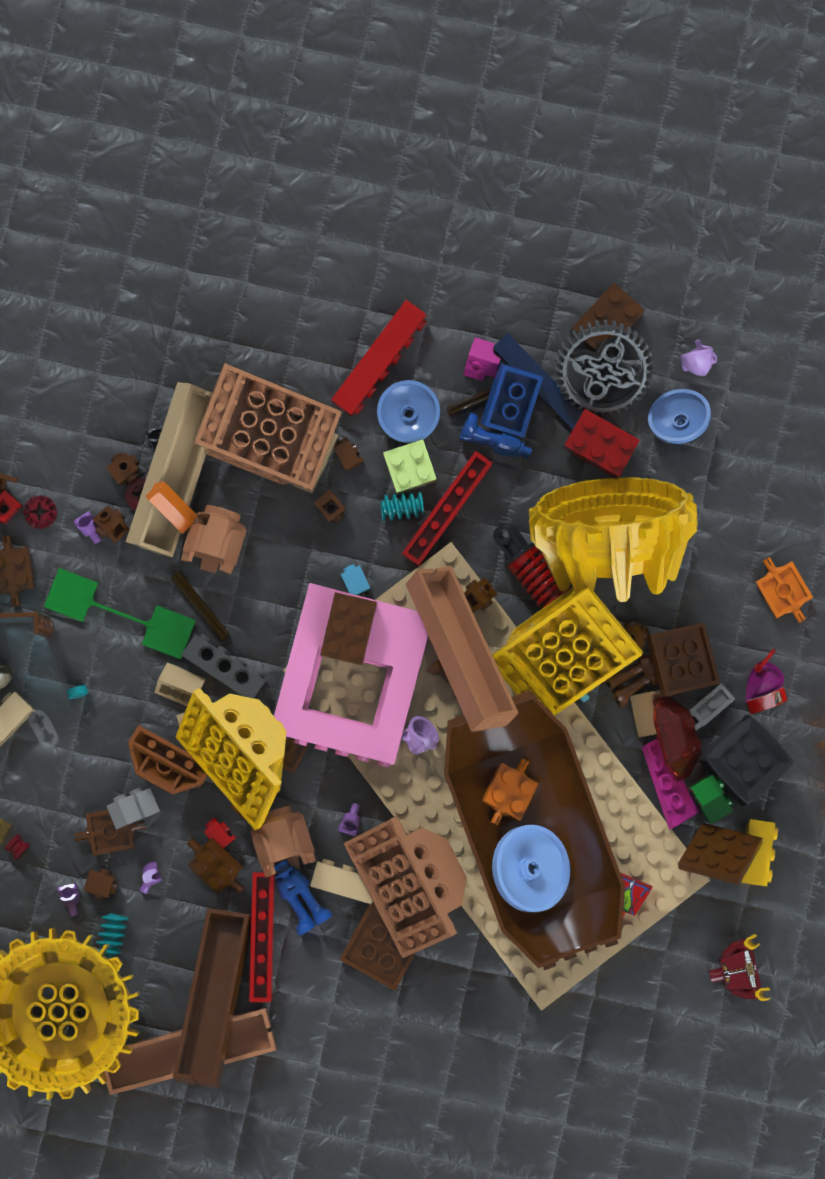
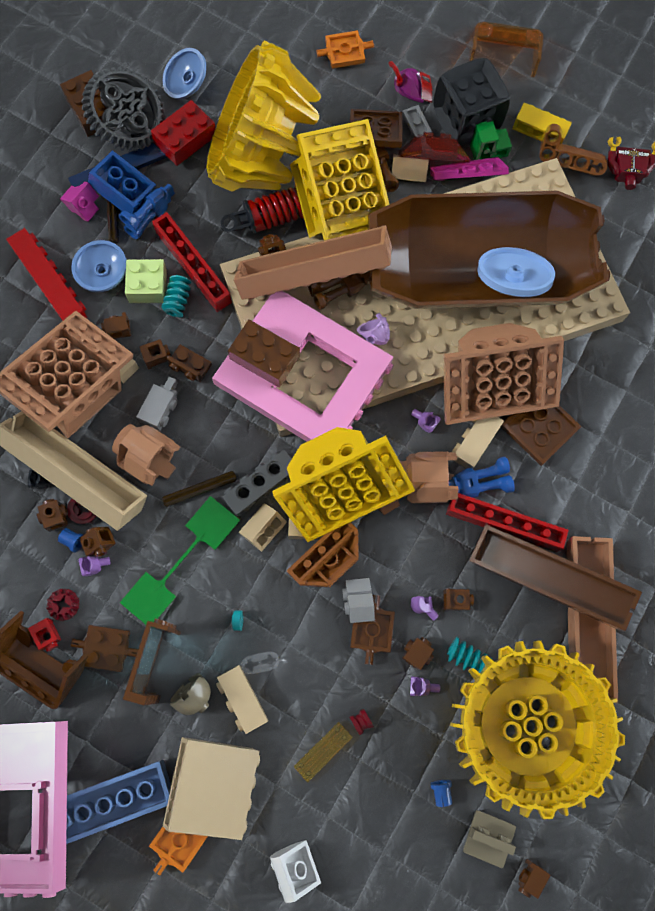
camera: 80 degrees left, 10 degrees down
orange piece [145,481,197,534] -> none
reddish brown plate [187,838,245,894] -> none
red brick [204,818,237,849] -> none
medium azure brick [341,564,371,596] -> none
orange plate [482,758,539,827] -> none
reddish brown plate [678,823,763,885] -> none
lavender helmet [679,339,717,376] -> none
none -> blue bush [58,528,83,553]
none -> light grey hinge [136,377,178,431]
none -> reddish brown bracket [166,344,212,382]
none -> reddish brown brick [443,589,474,611]
none -> dark orange beam [539,124,607,175]

